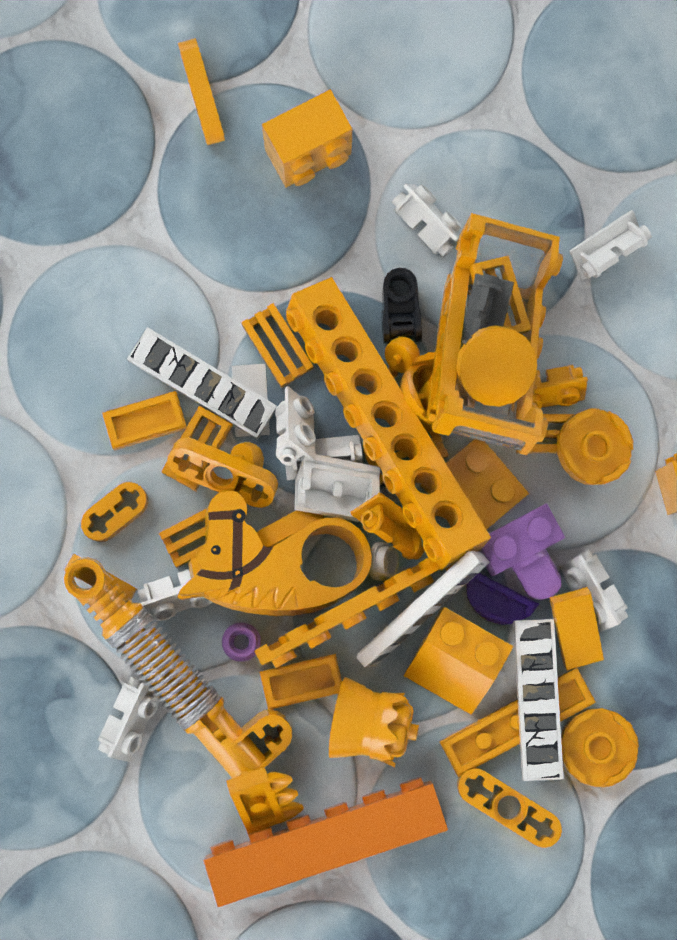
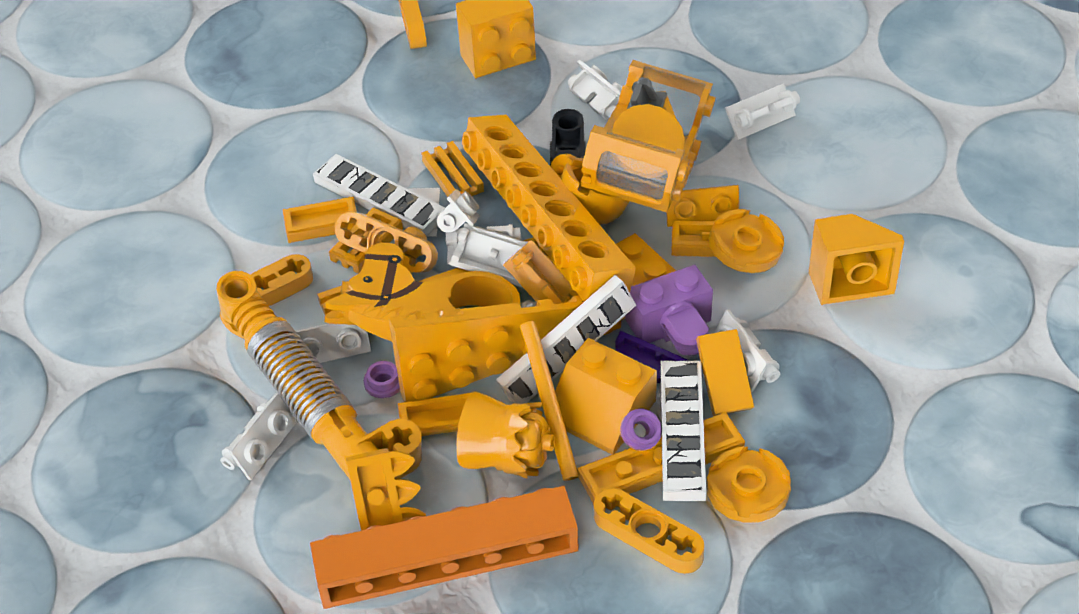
camera: 10 degrees right, 35 degrees down
none -> light orange piece [520,321,579,481]
none -> medium lavender plate [620,409,662,451]

